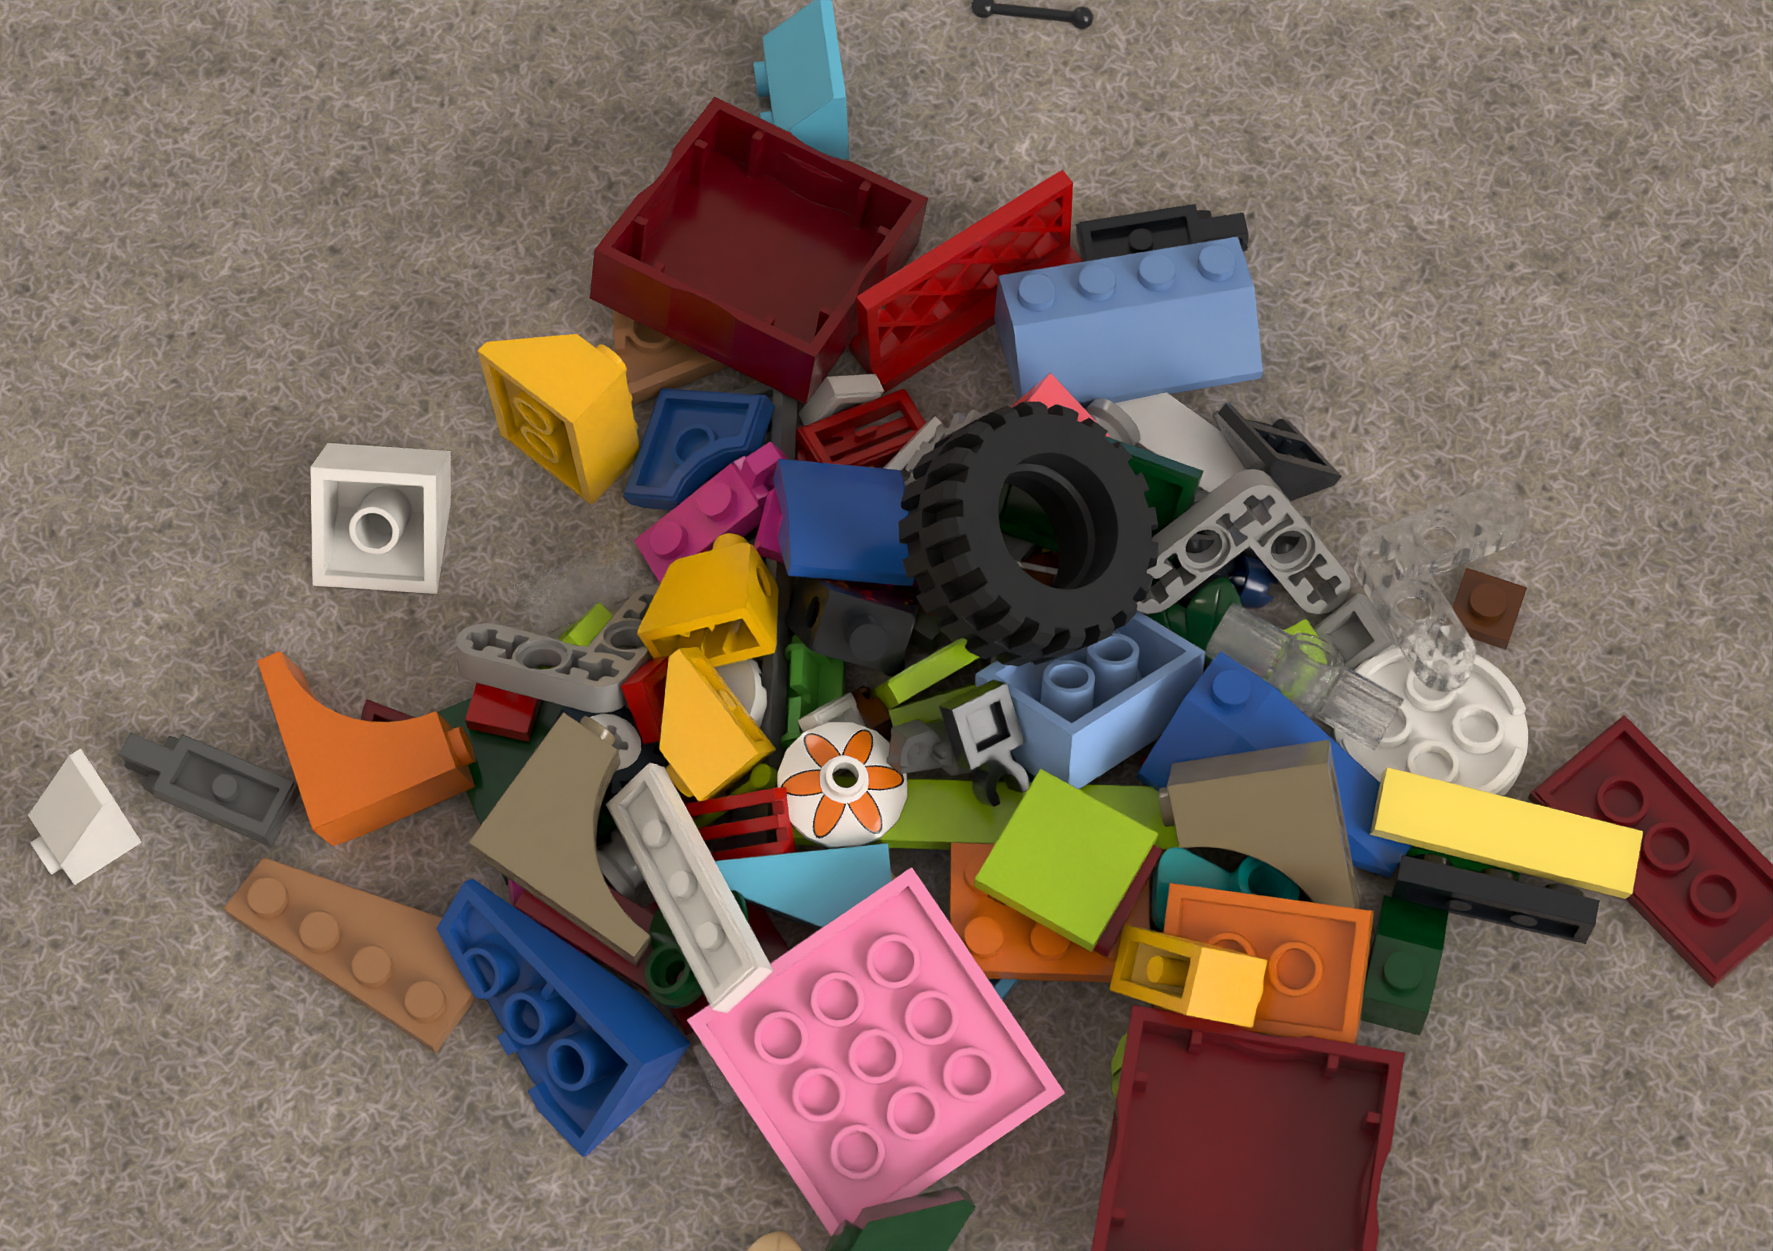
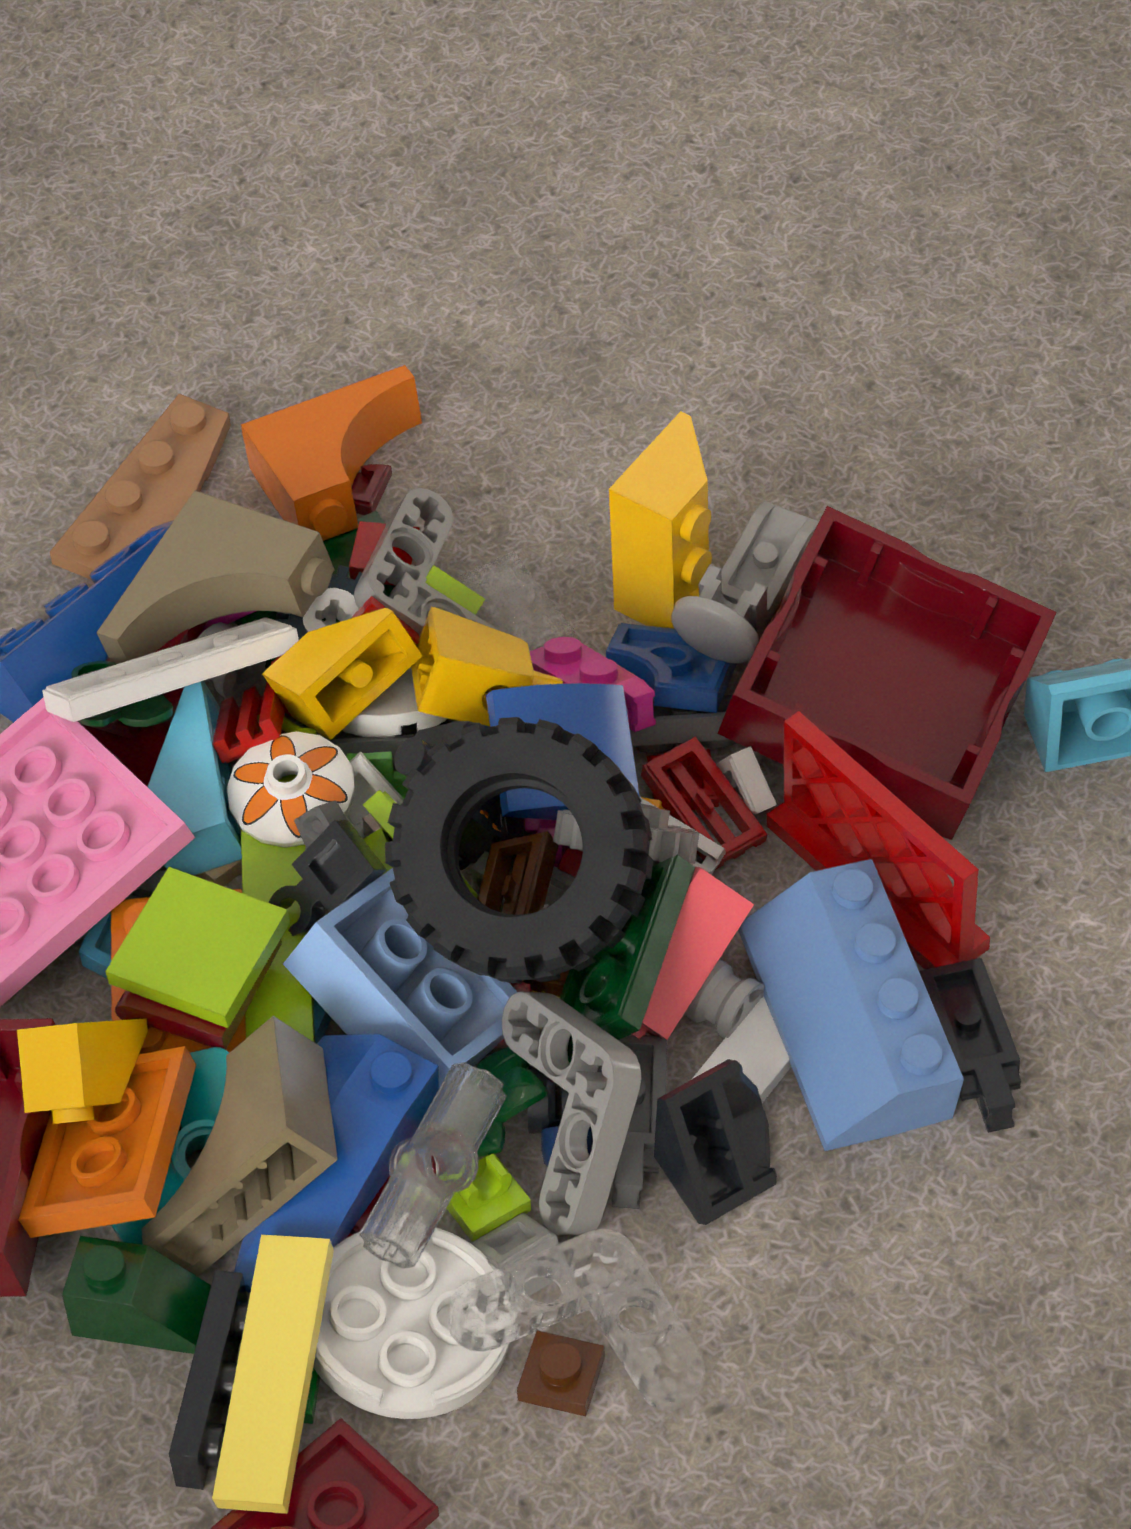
camera: 85 degrees right, 15 degrees down
white slope [28,748,142,885] -> none
dark grey hinge [118,732,300,847] -> none
white slope [310,443,451,594] -> none
none -> light grey piece [671,500,819,663]

